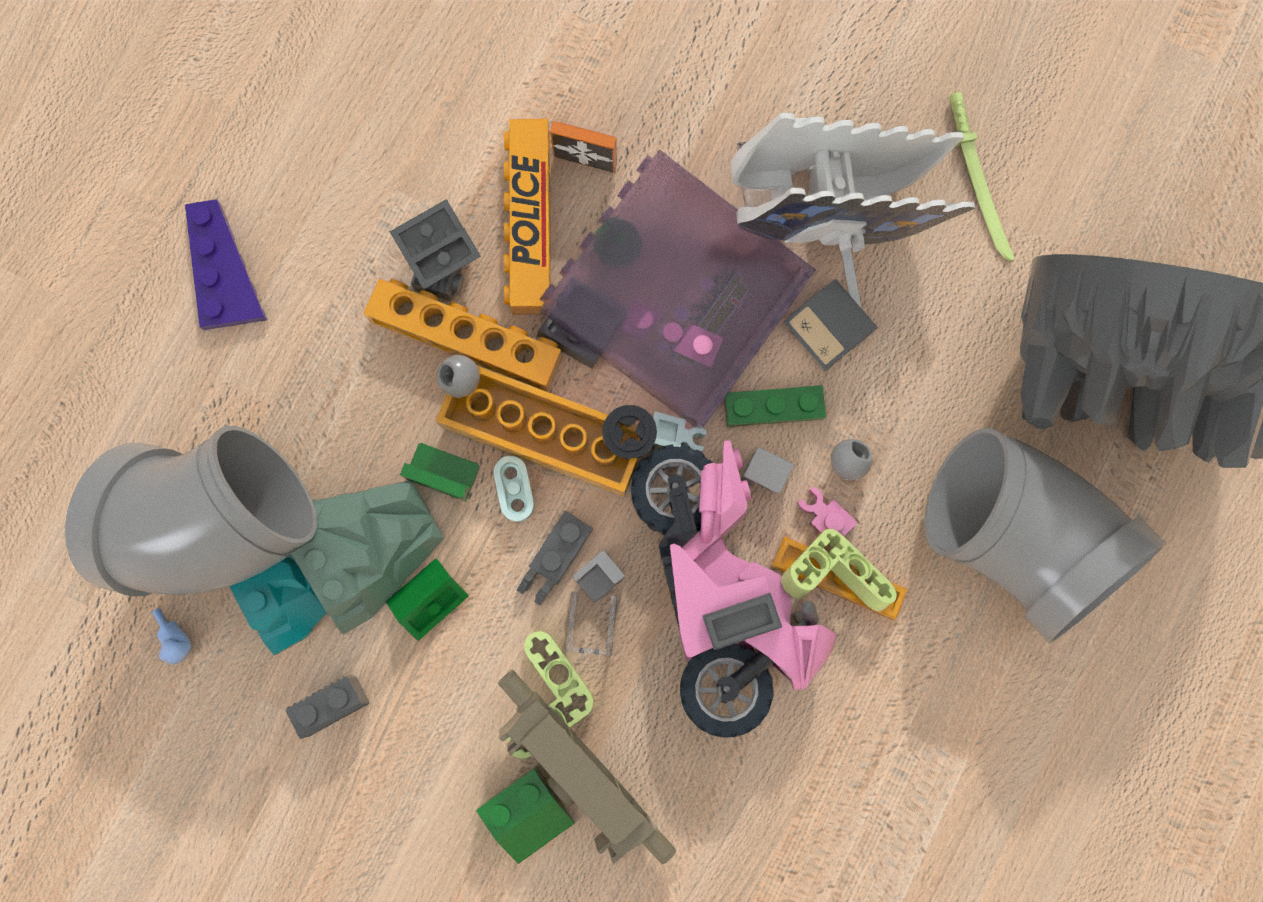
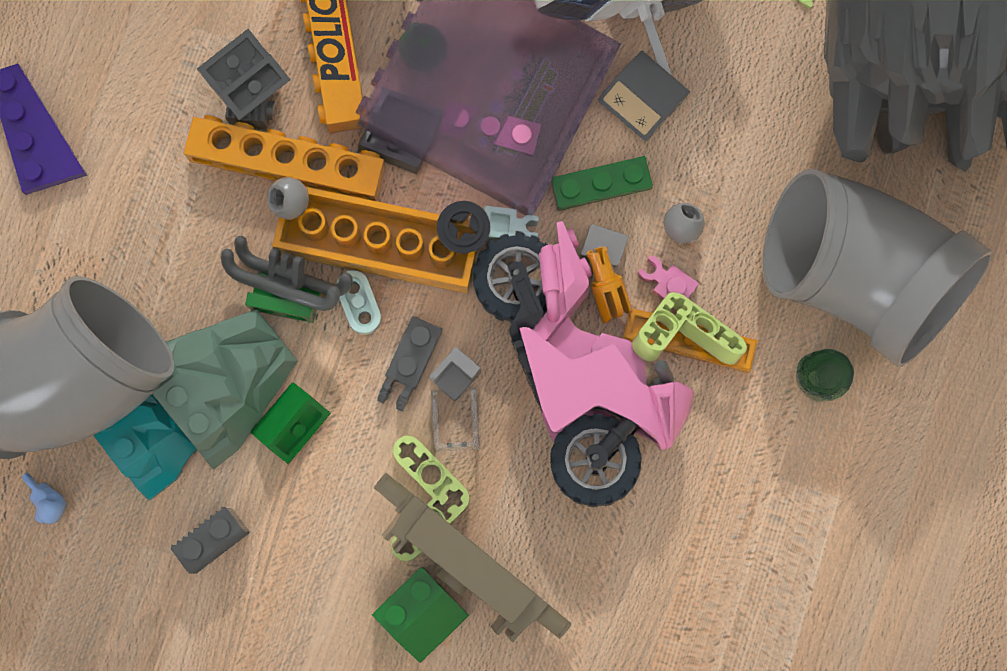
camera: 10 degrees left, 0 degrees up
dark grey tile [702,592,782,650] -> none
none -> dark grey piece [221,236,353,311]
none -> light orange arm [586,246,633,323]
none -> clear green hair [796,349,854,402]

